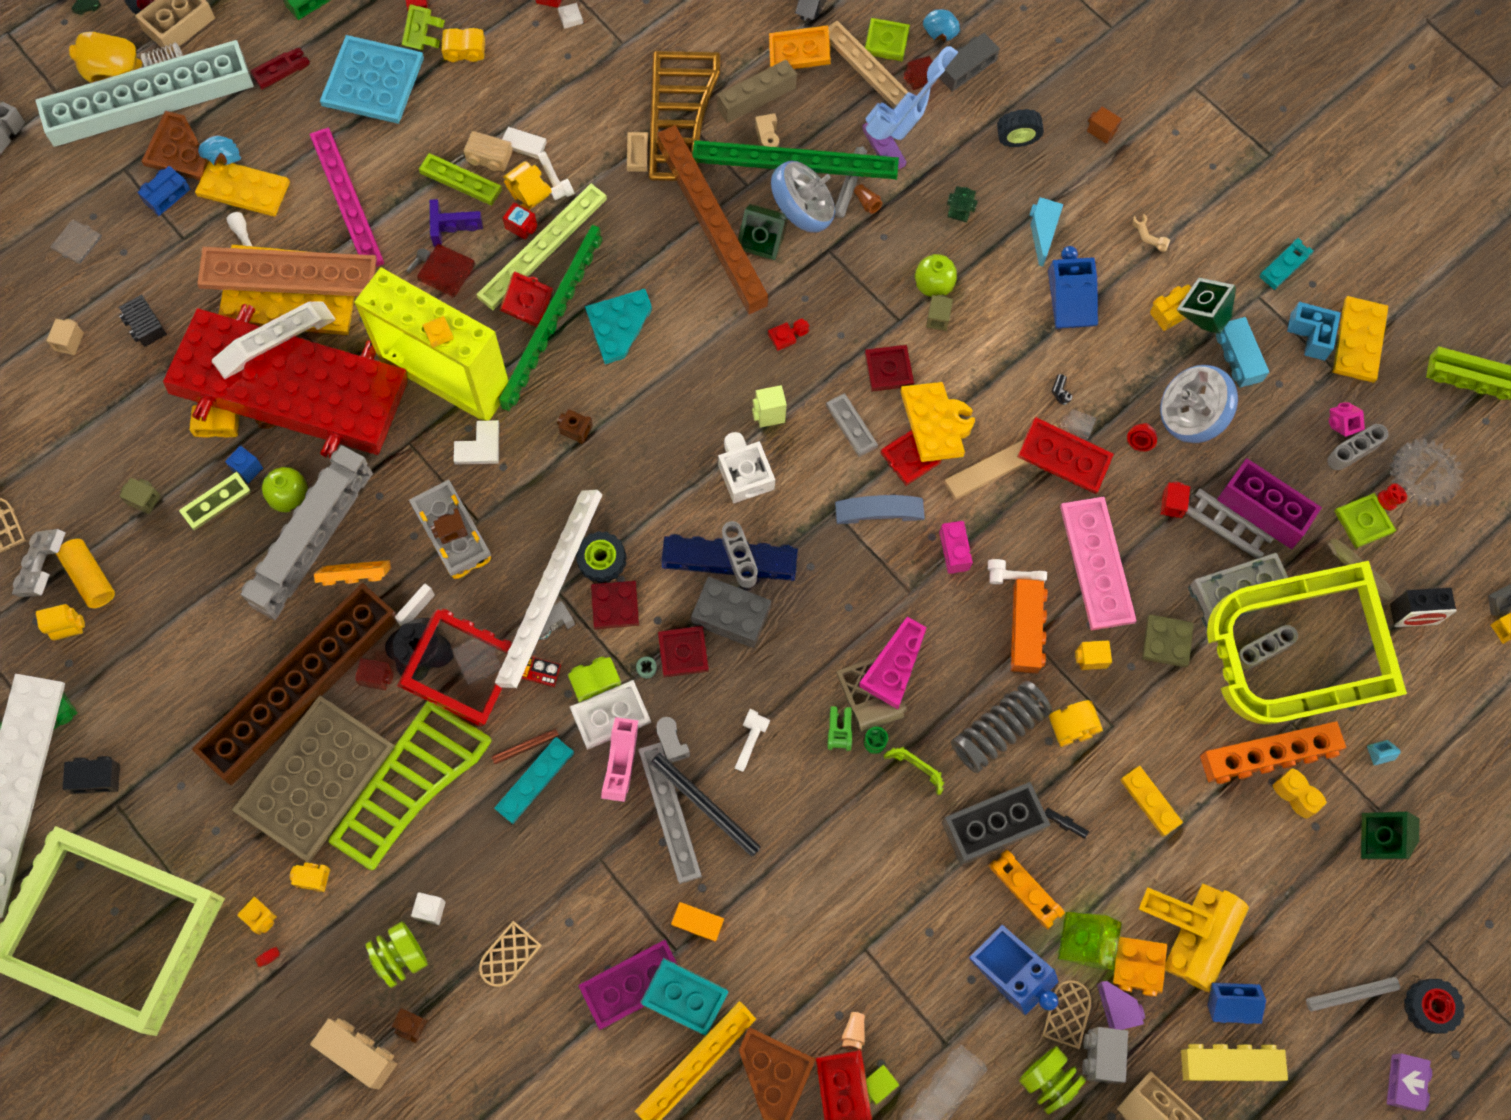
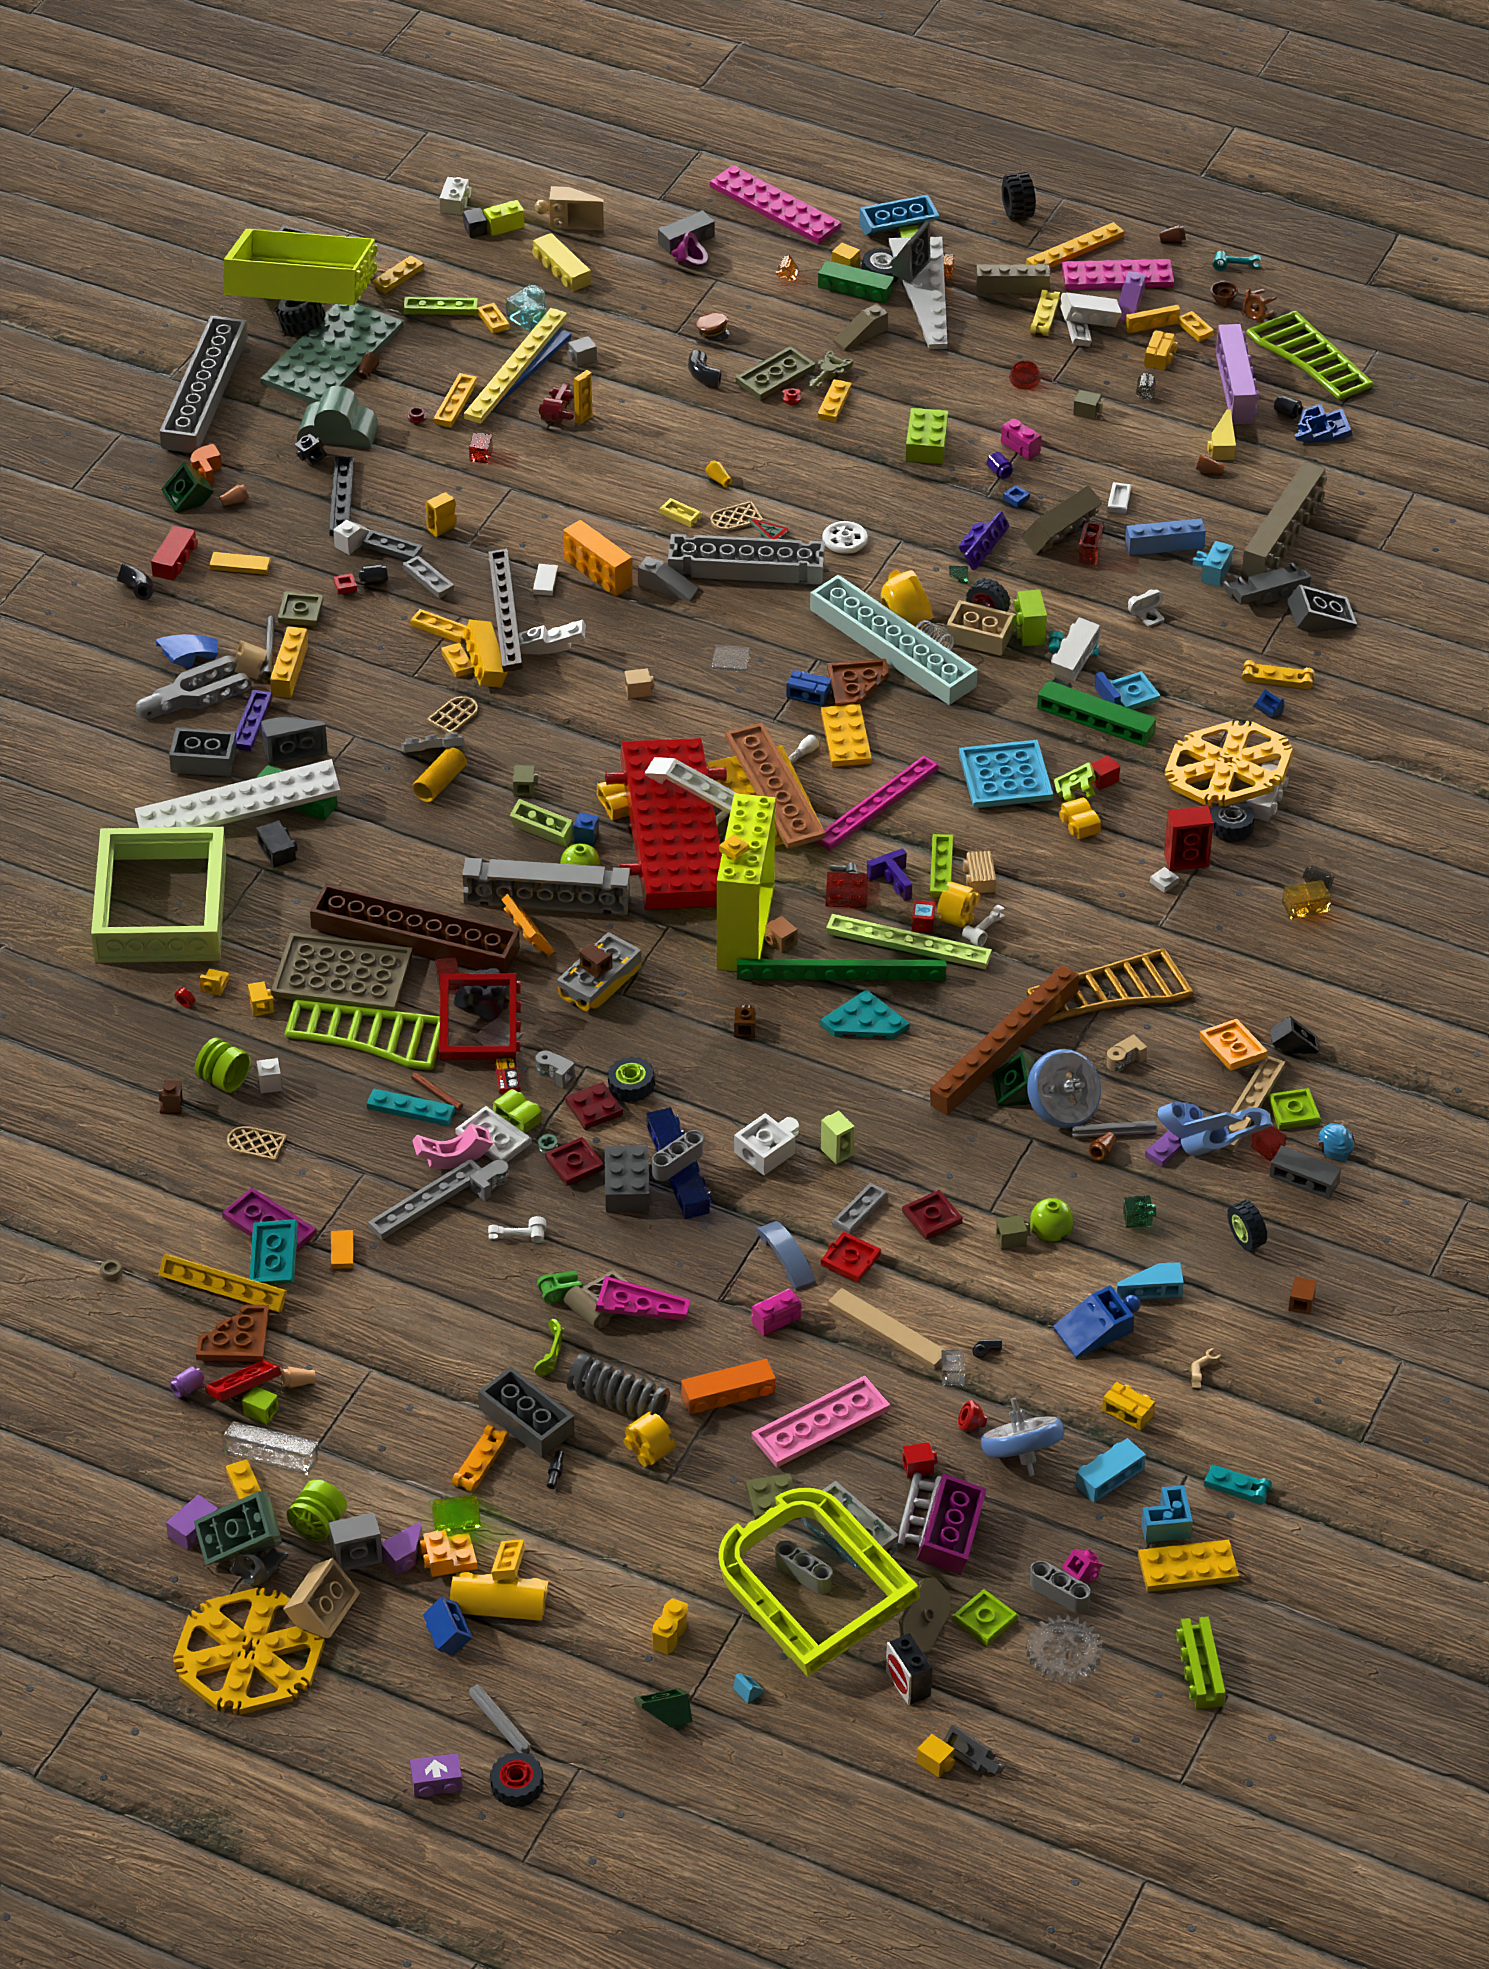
camera: 70 degrees right, 25 degrees down
yellow brick [36,604,85,641] -> none
black brick [119,294,167,347] -> none
dark azure hair [198,136,241,166] -> none
dark red hinge [250,48,310,90] -> none
tan brick [310,1018,397,1090] -> none
white tile [395,584,435,626] -> none
white tile [454,420,499,464] -> none
white plate [495,490,602,688] -> none
red plate [499,271,553,327] -> none
white tile [503,127,547,159] -> none
tan tile [627,132,648,172] -> none
black axle [651,753,761,857] -> none
green plate [692,140,899,180] -> none
dark tan brick [717,60,797,123] -> none
red plate [768,319,810,351] -> none
green wheel [863,727,888,754] -> none
yellow plate [900,382,975,462] -> none
blue slope [969,925,1059,1015] -> none
white brick [988,559,1047,584] -> none
red plate [1017,417,1114,494] -> none
tan window [1041,980,1091,1049] -> none
yellow brick [1075,641,1112,670] -> none
yellow plate [1120,766,1183,837] -> none
dark green slope [1177,277,1236,334] -> none
light yellow brick [1181,1044,1288,1081] -> none
orange brick [1200,721,1347,784] -> none
red wheel [1378,484,1407,511] -> none

